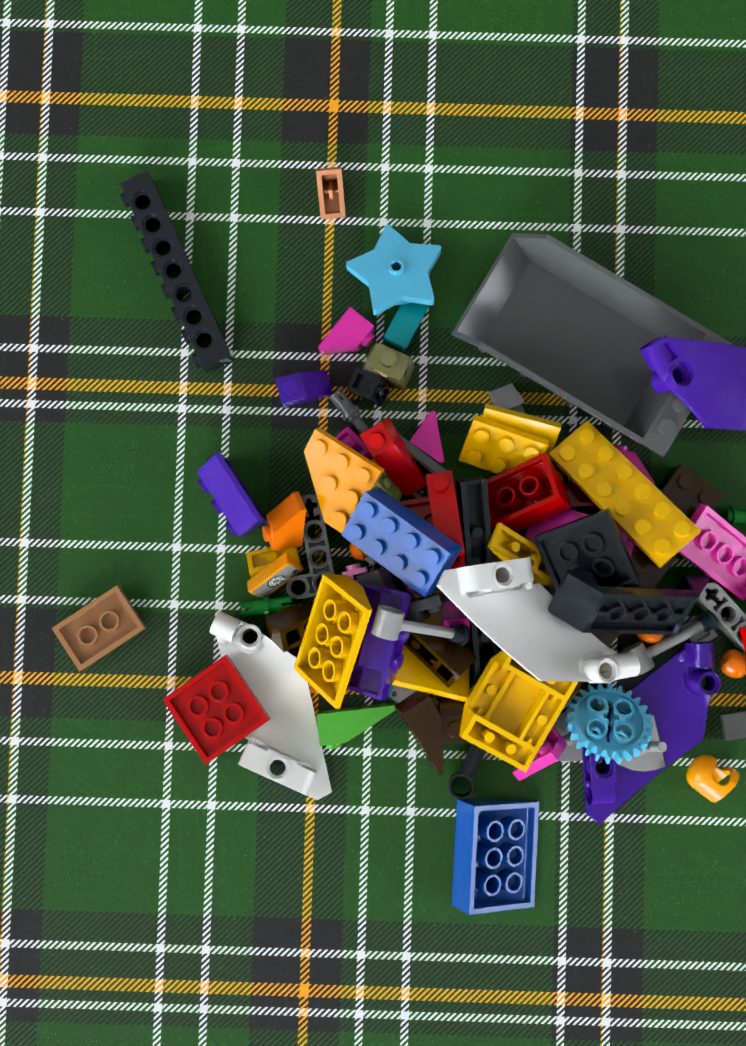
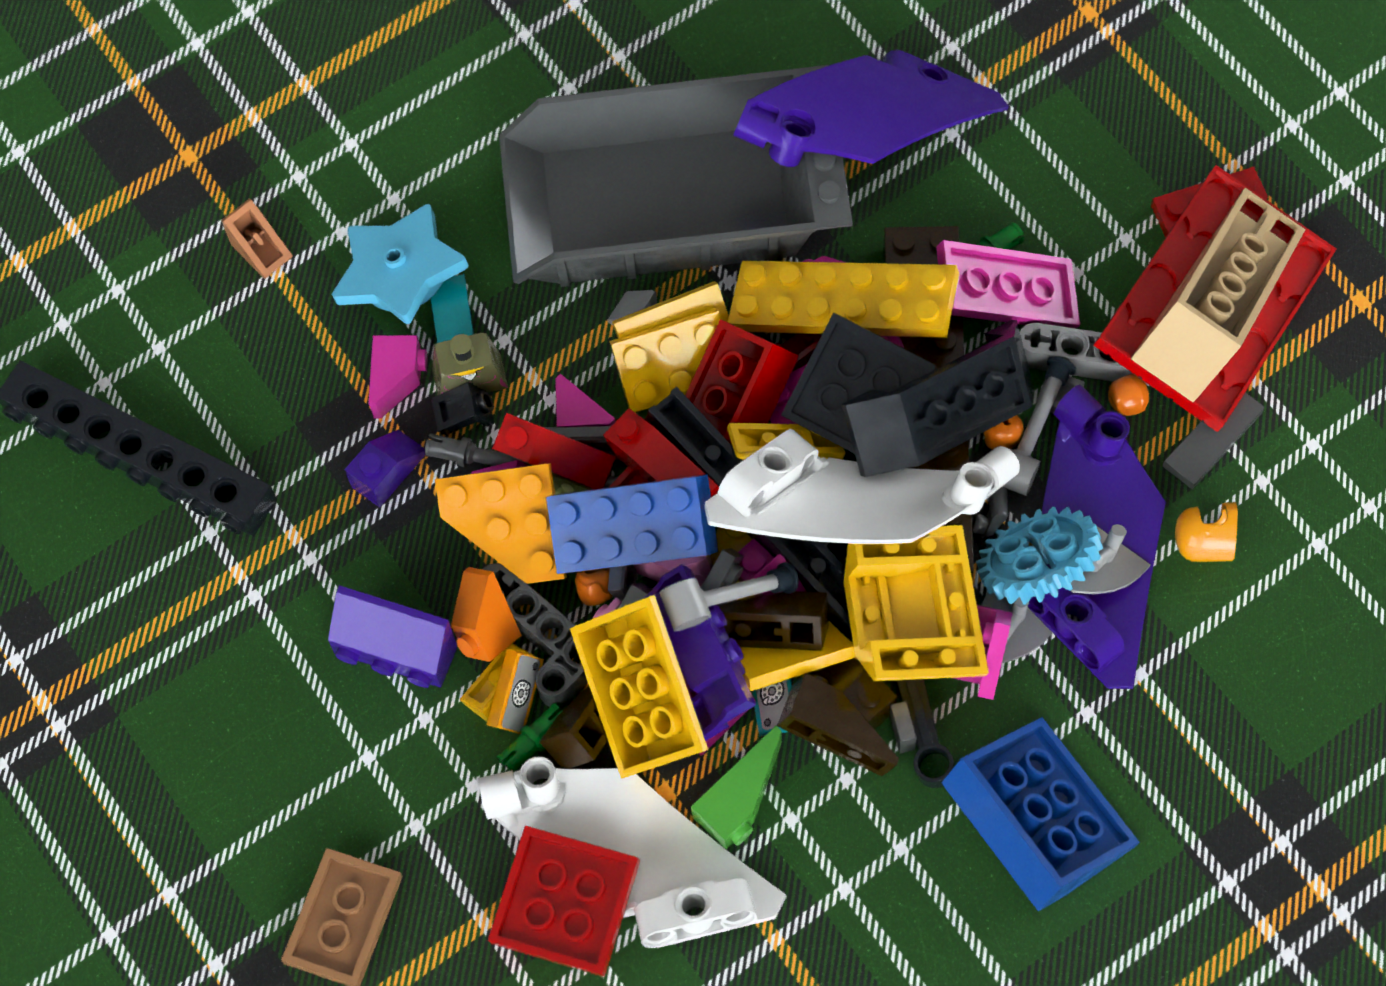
camera: 35 degrees left, 20 degrees down
none -> flat silver tile [890,701,916,753]

